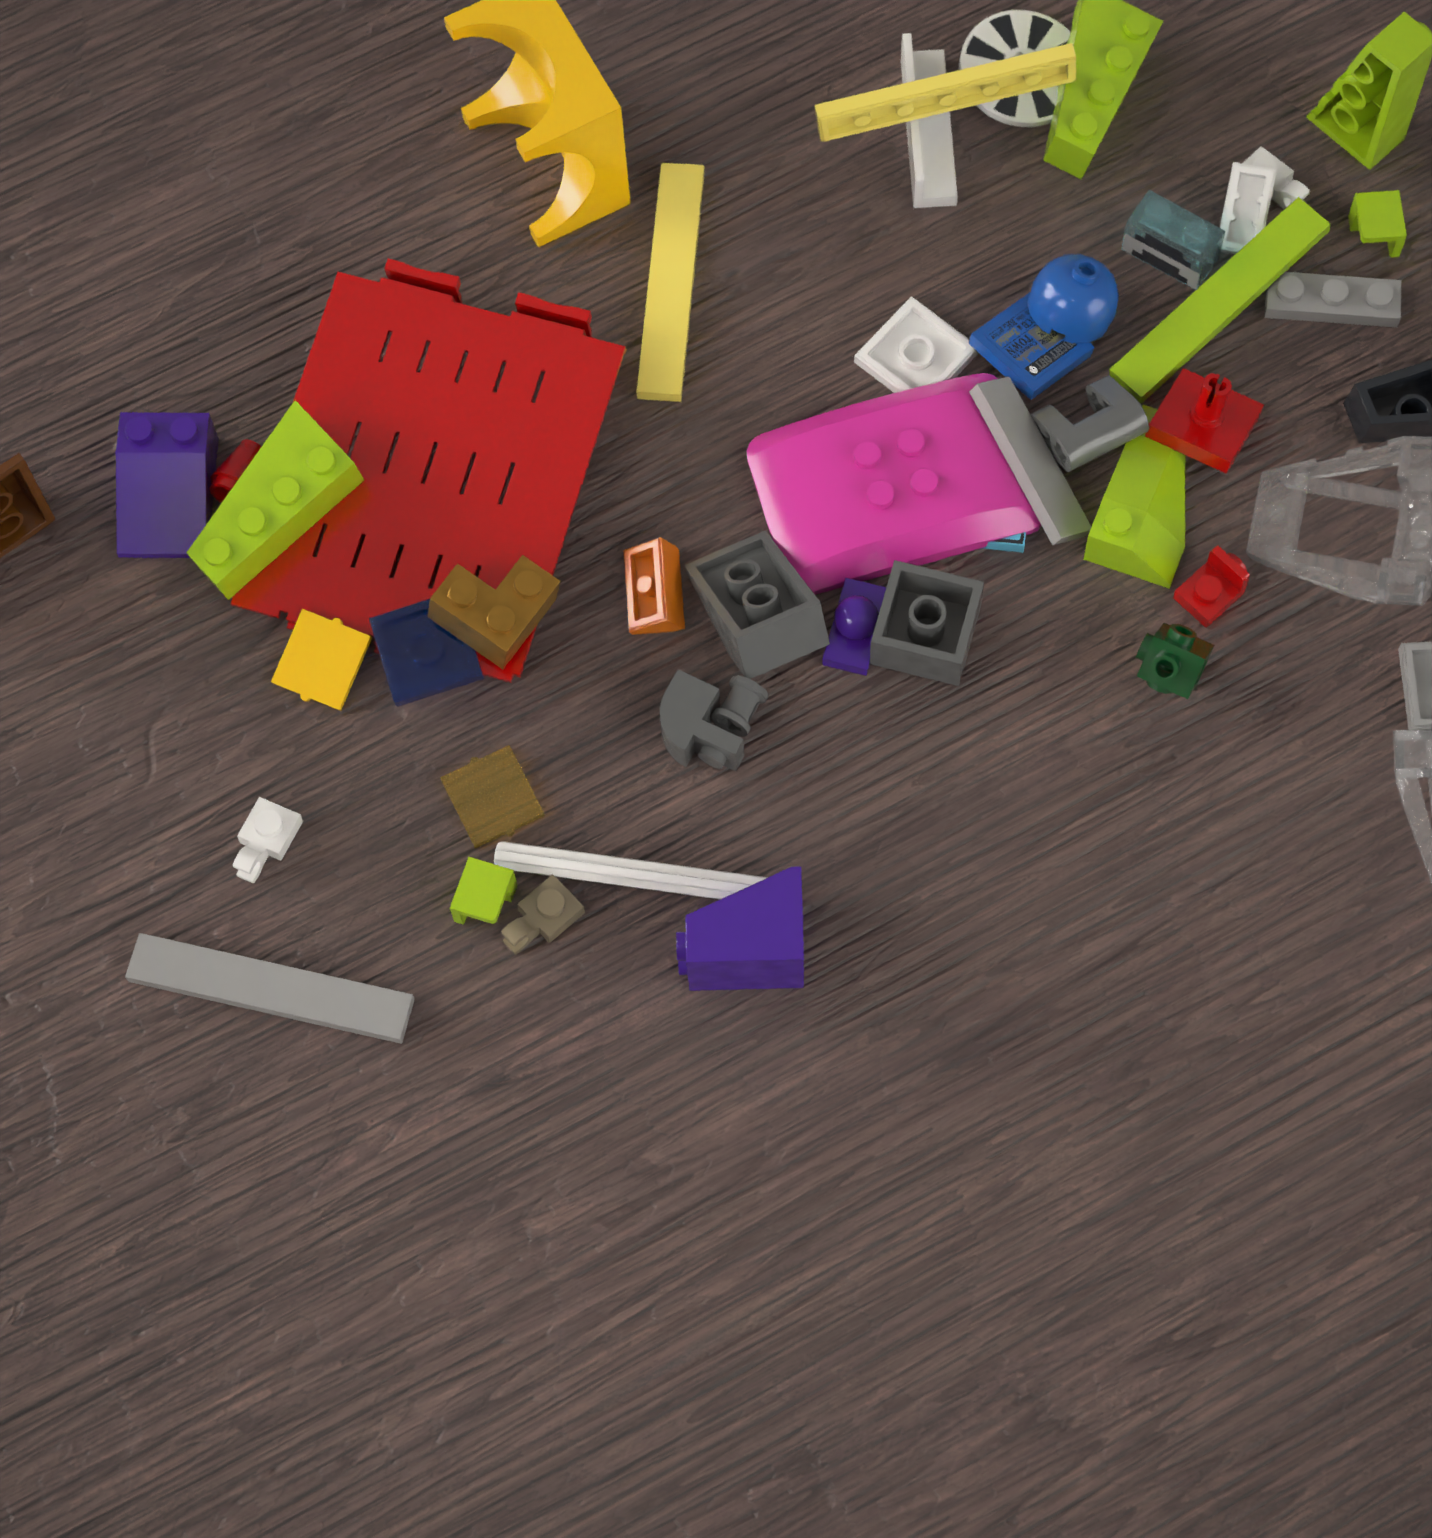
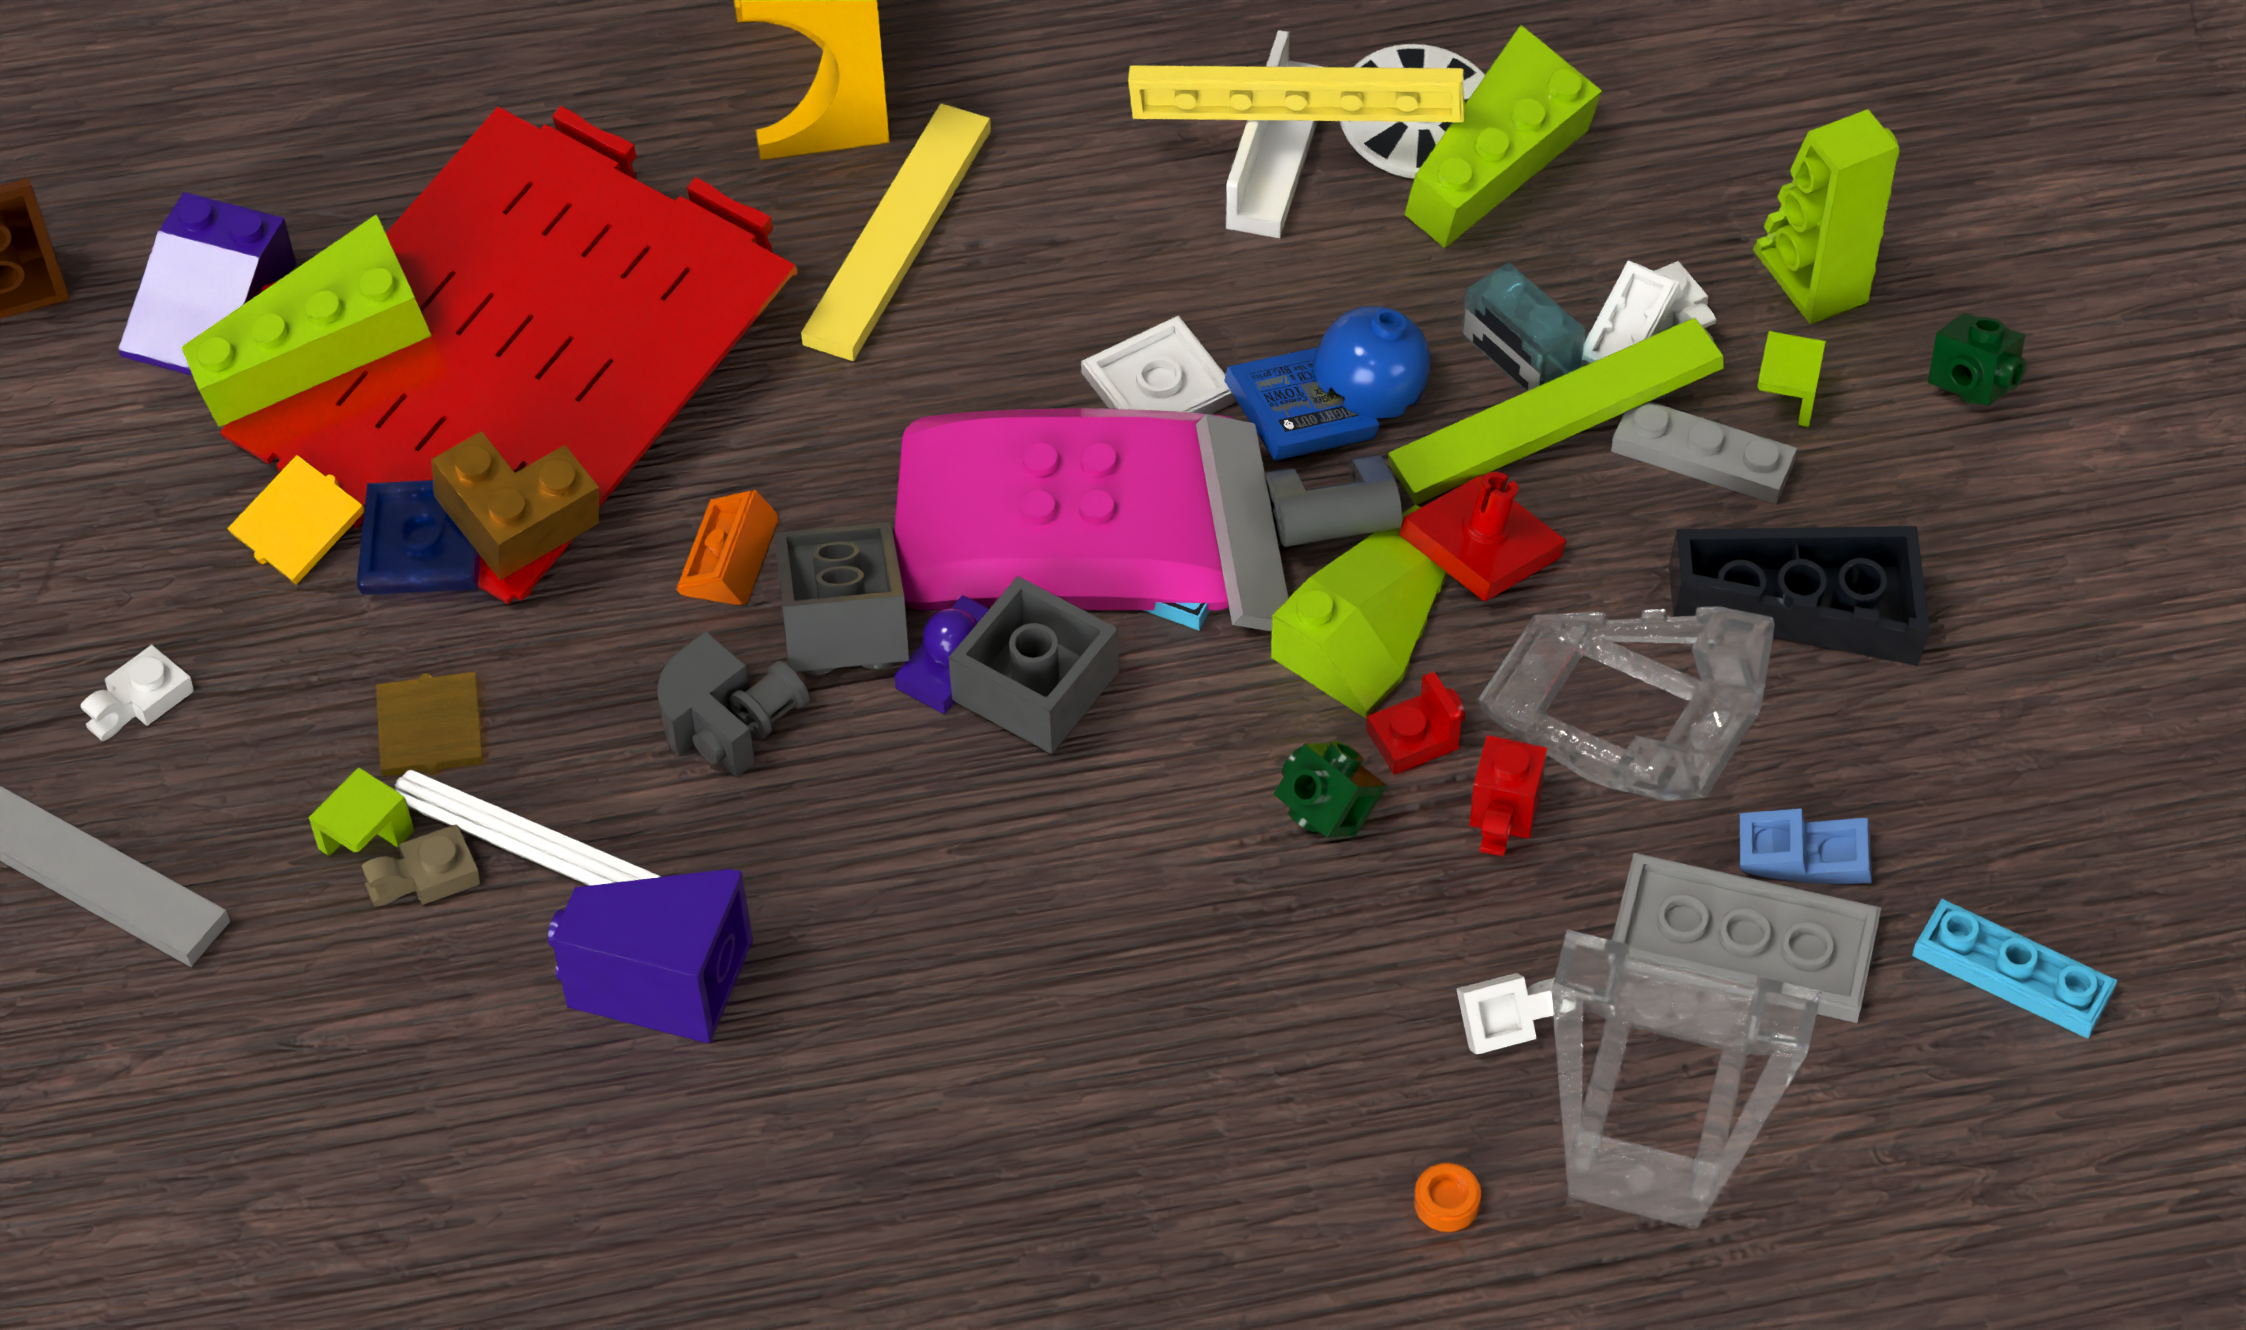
camera: 15 degrees right, 15 degrees down
none -> orange tile [1414,1163,1481,1232]
none -> white plate [1457,973,1575,1055]
none -> red brick [1469,735,1547,857]

